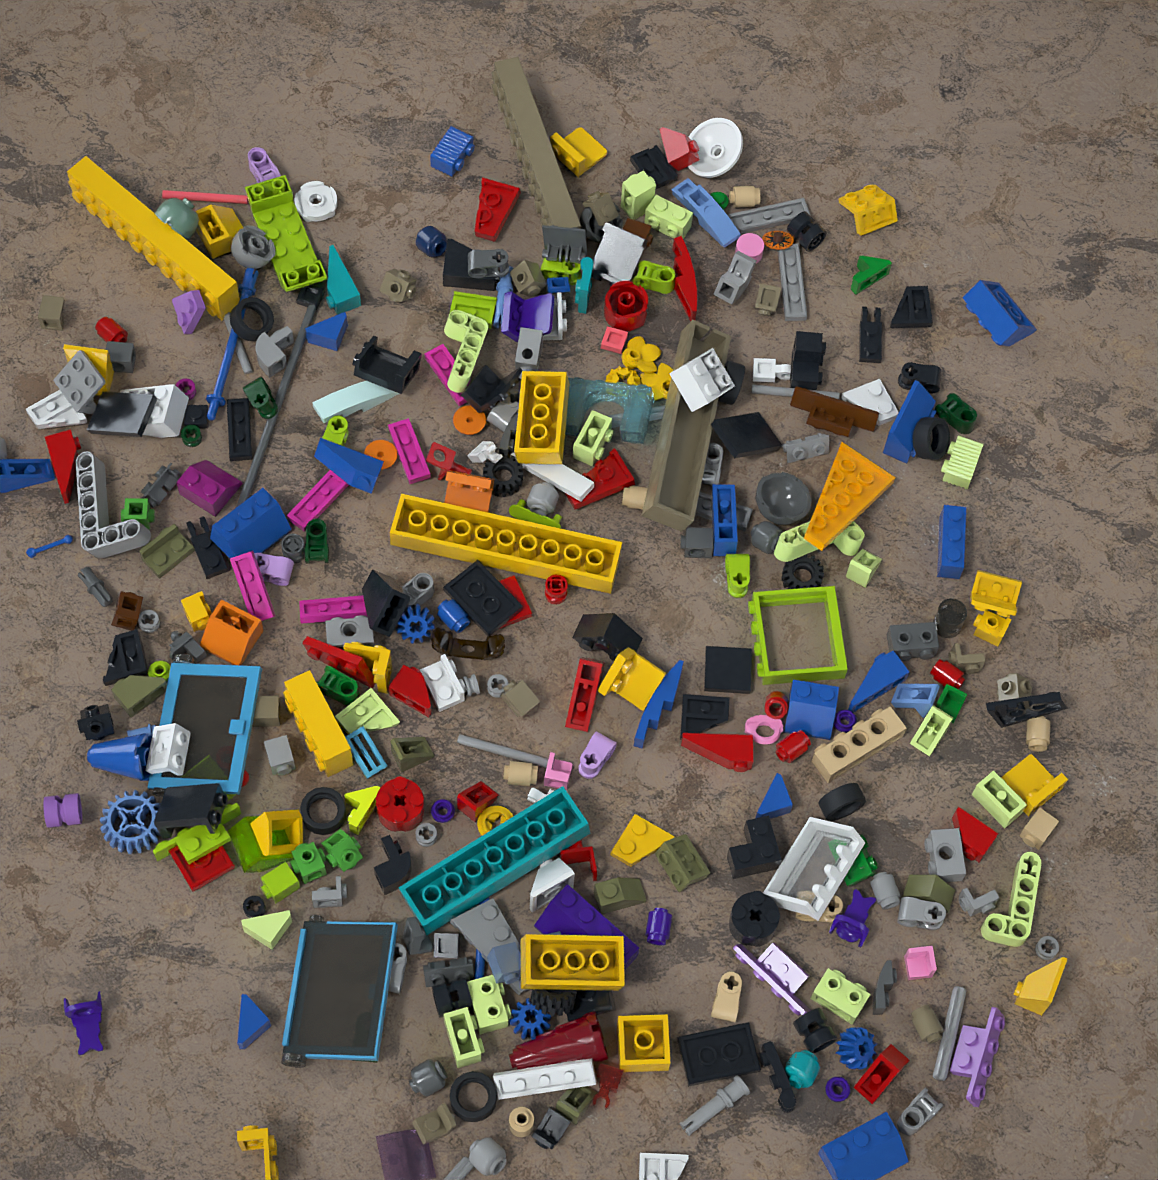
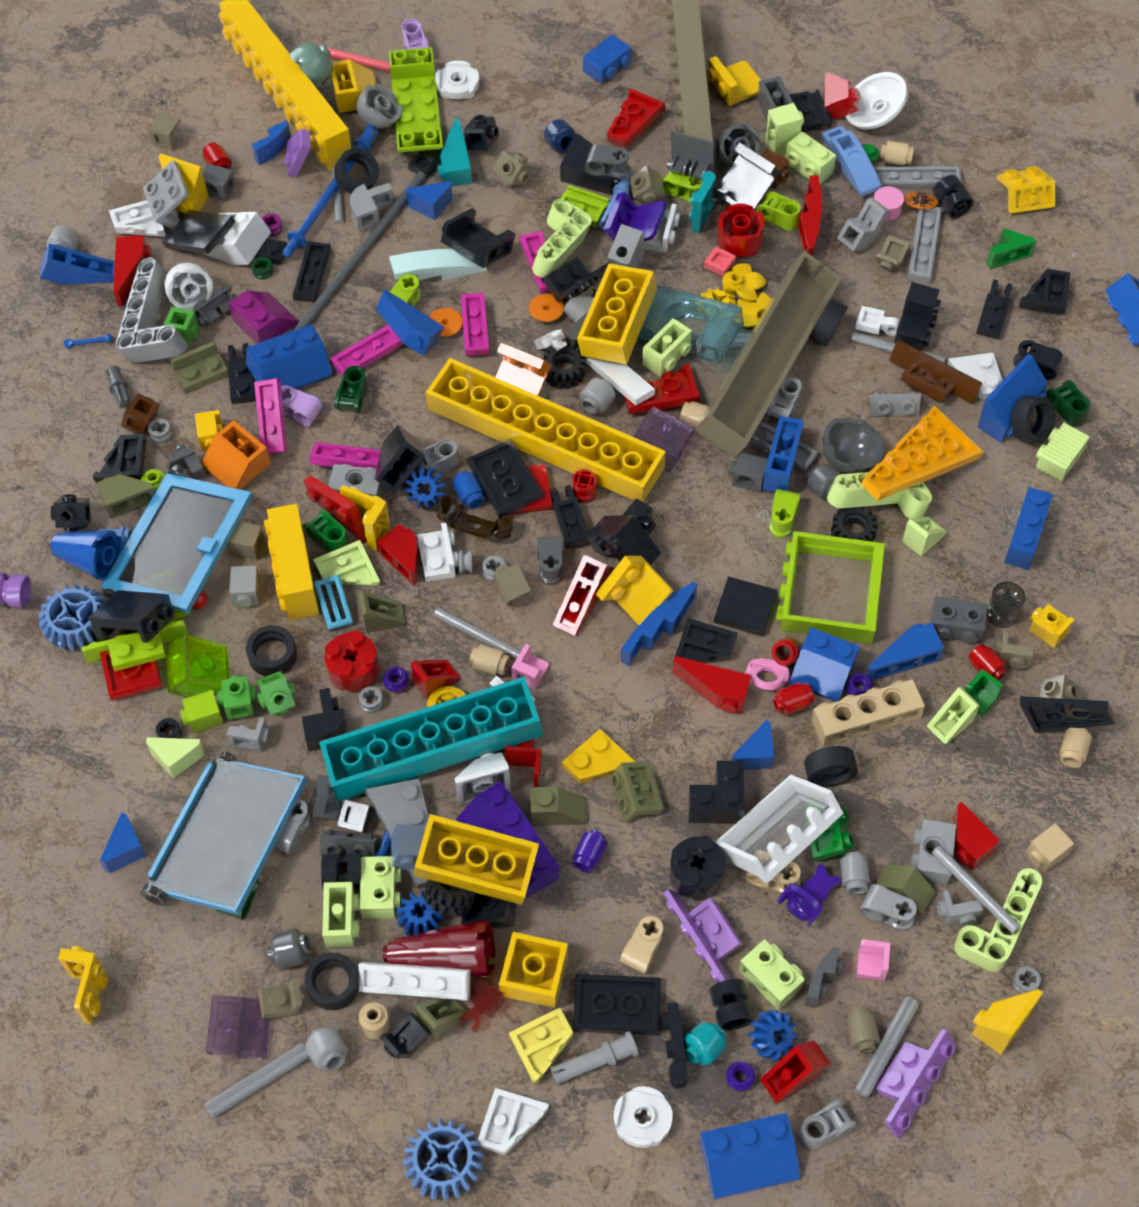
camera: 20 degrees right, 5 degrees down
white bracket [146,723,191,776] -> none
dark green piece [242,376,278,419] -> none
yellow tile [250,809,303,856] -> none
dark grey wheel [281,533,305,564] -> none
neon yellow slope [344,786,381,835] -> none
red bracket [426,442,472,481] -> none
lime piece [509,499,562,529] -> none
blue slope [547,277,570,293] -> none
lavender piece [579,731,617,779] -> none
dark tan bracket [582,191,619,226] -> none
white slope [669,348,735,412] -> none
black tile [711,412,783,459] -> none
medium blue slope [891,684,940,718] -> none
yellow bracket [970,570,1022,617] -> none
yellowish green brick [972,771,1027,829] -> none
yellow bracket [1001,754,1068,817] -> none
none -> white cylinder [164,262,213,311]
none -> blue slope [252,120,291,165]
none -> black brick [464,114,499,150]
none -> light yellow wing [509,1008,573,1084]
none -> dark grey piece [537,536,563,585]
none -> black hinge [550,485,590,549]
none -> white plate [614,1086,673,1148]
none -> black brick [623,498,656,536]
none -> clear purple slope [634,406,695,473]
none -> dark grey brick [757,76,795,120]
none -> light grey piece [932,845,1020,934]

